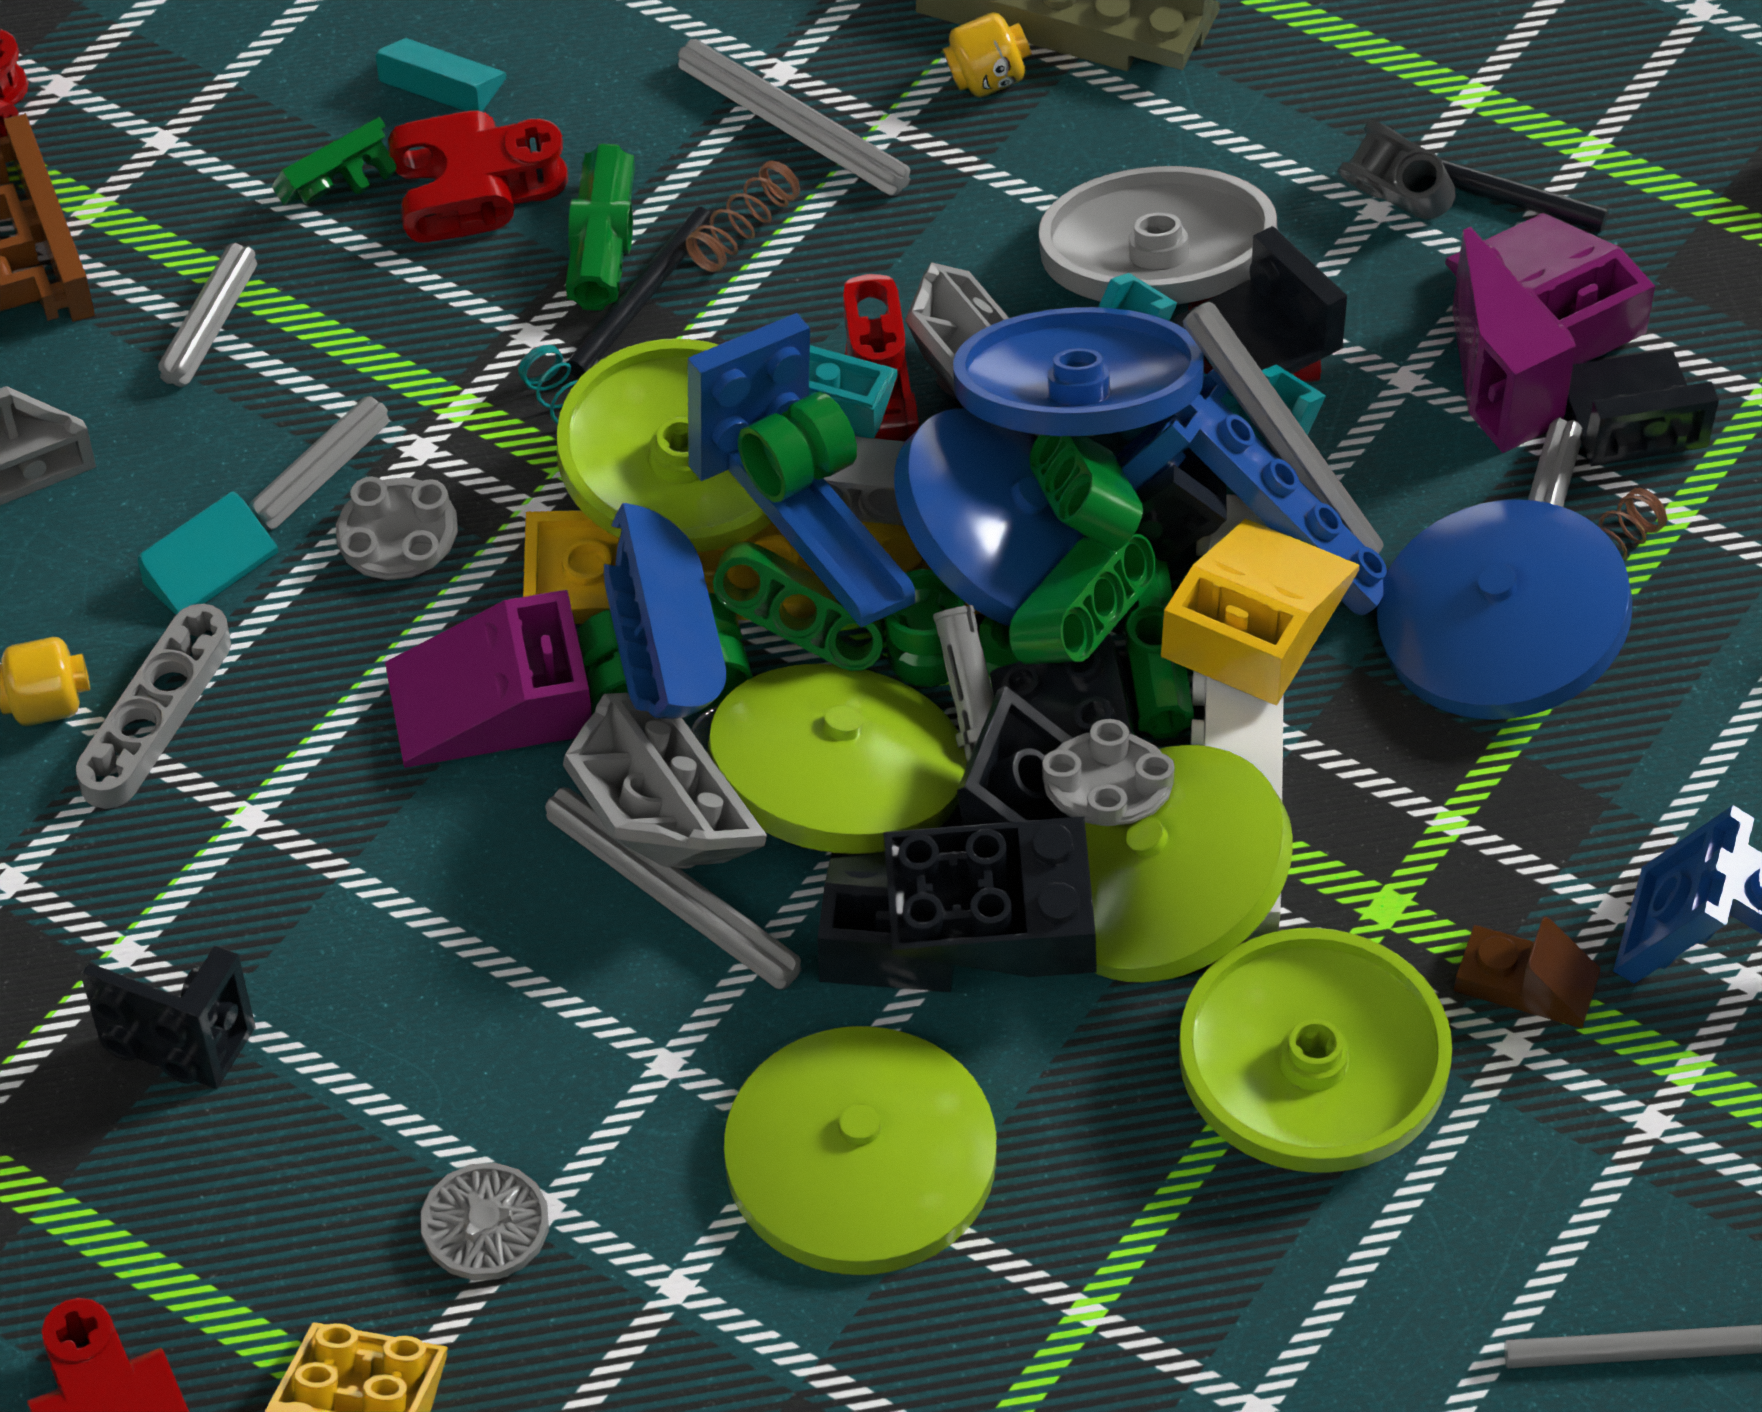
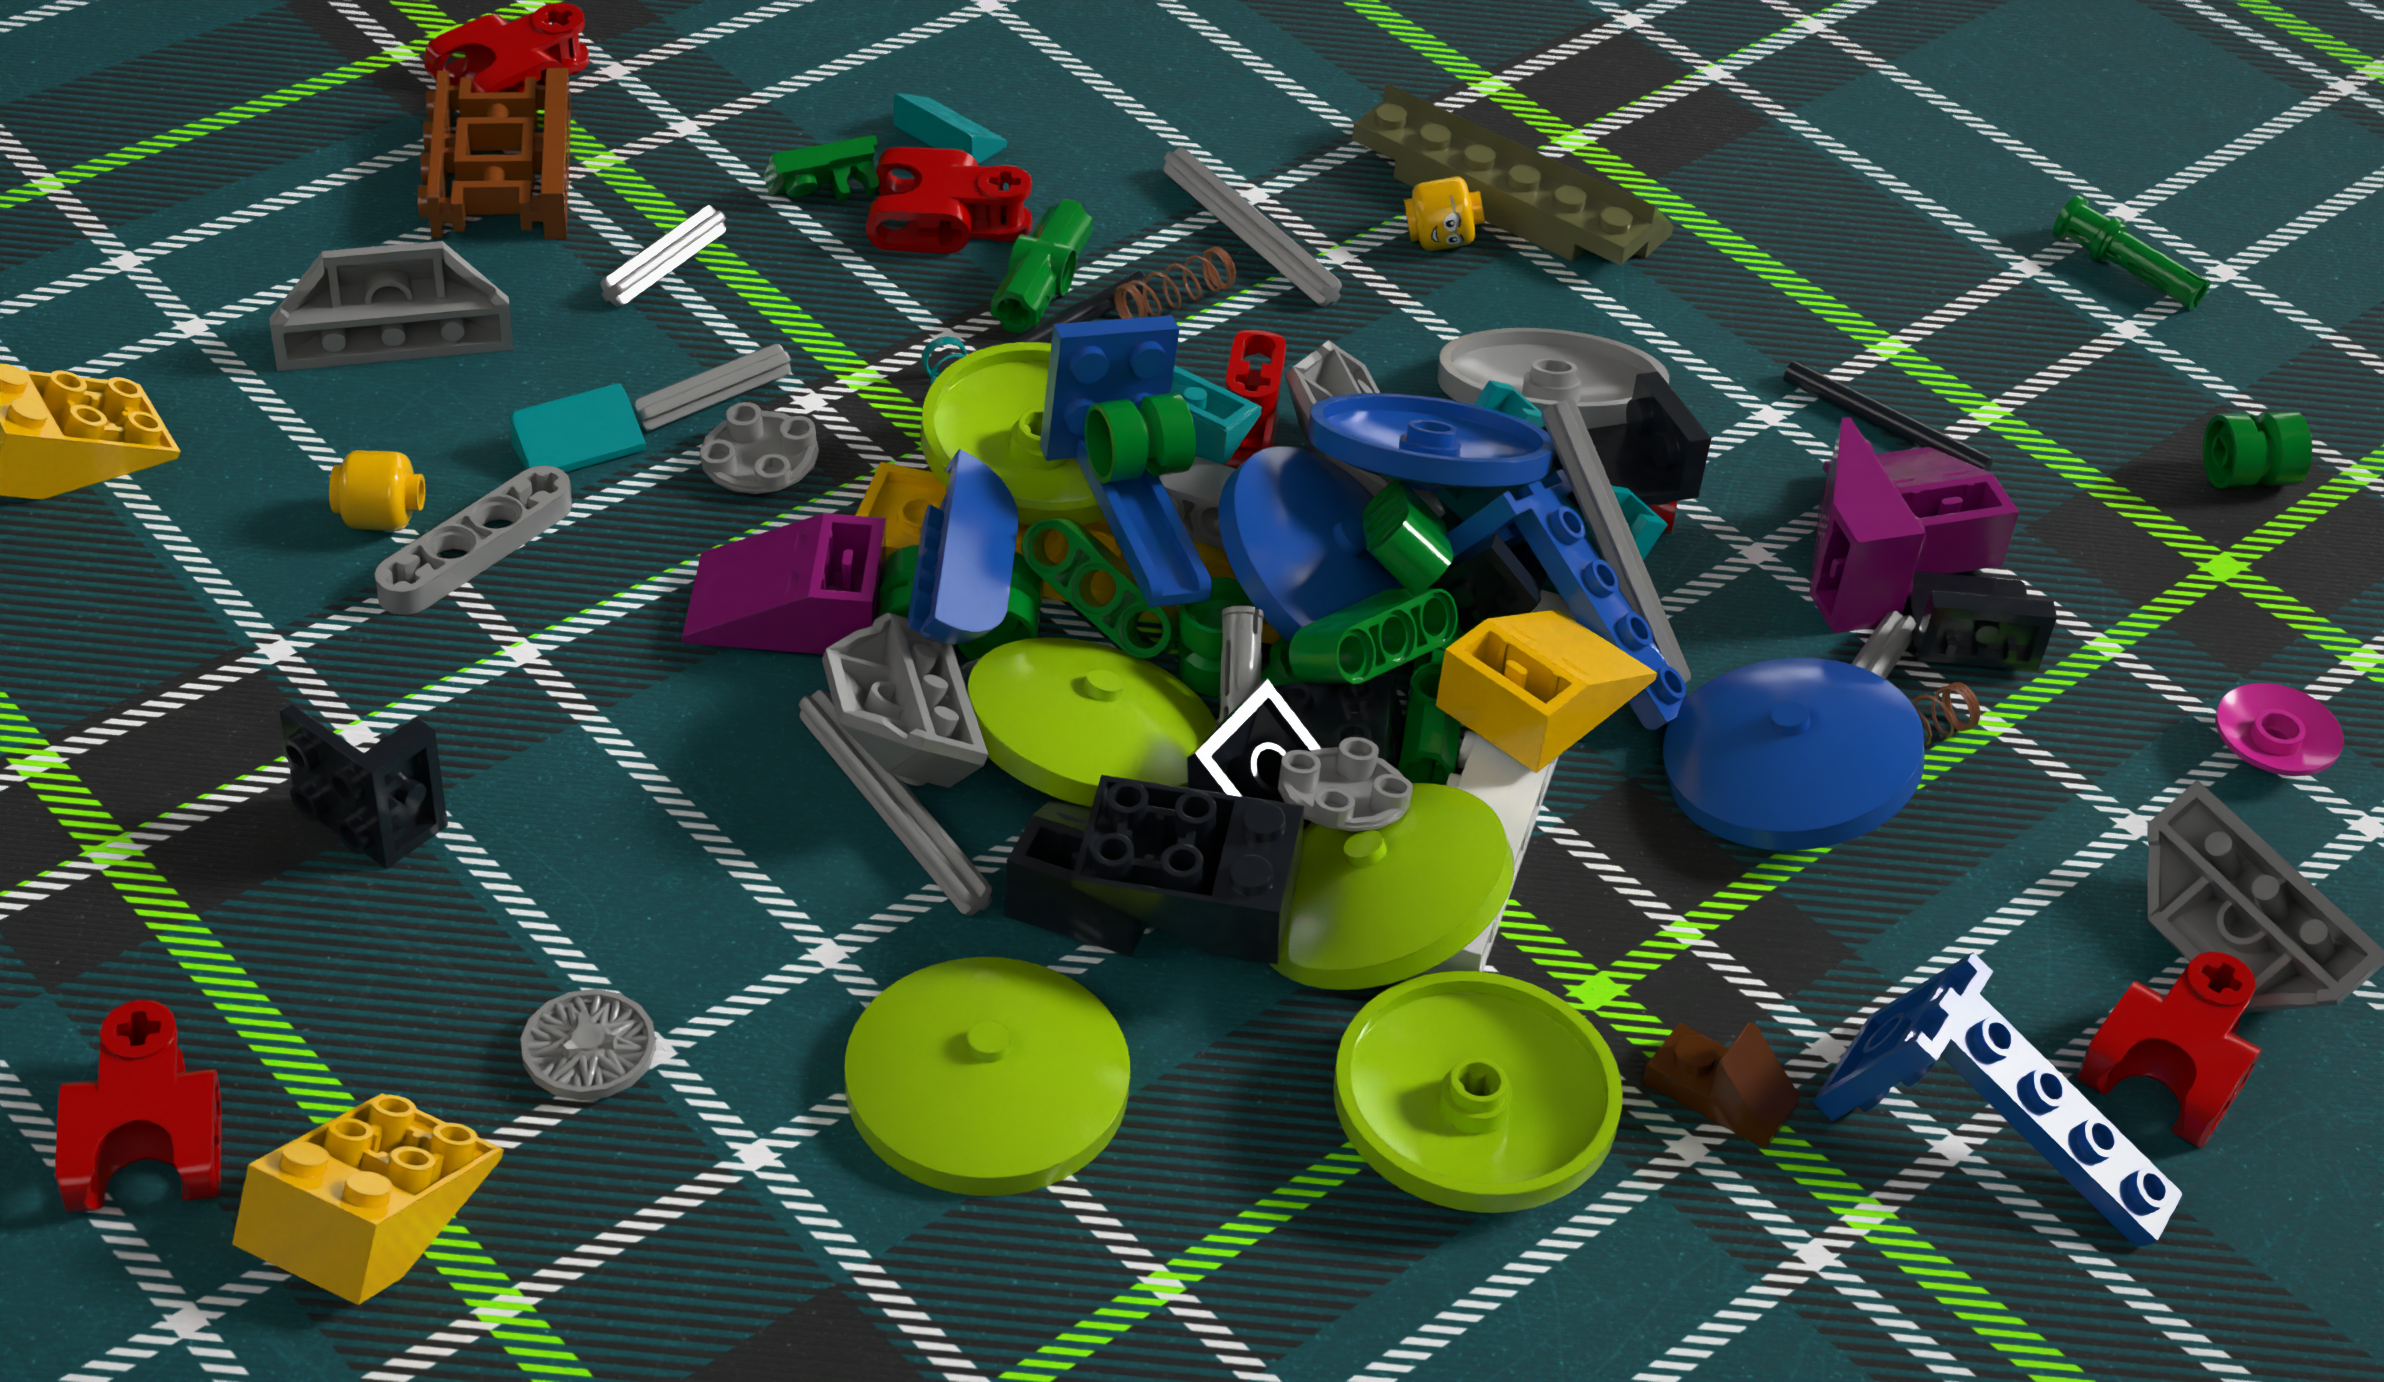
camera: 10 degrees right, 10 degrees down
dark grey piece [1337,120,1455,219] -> none

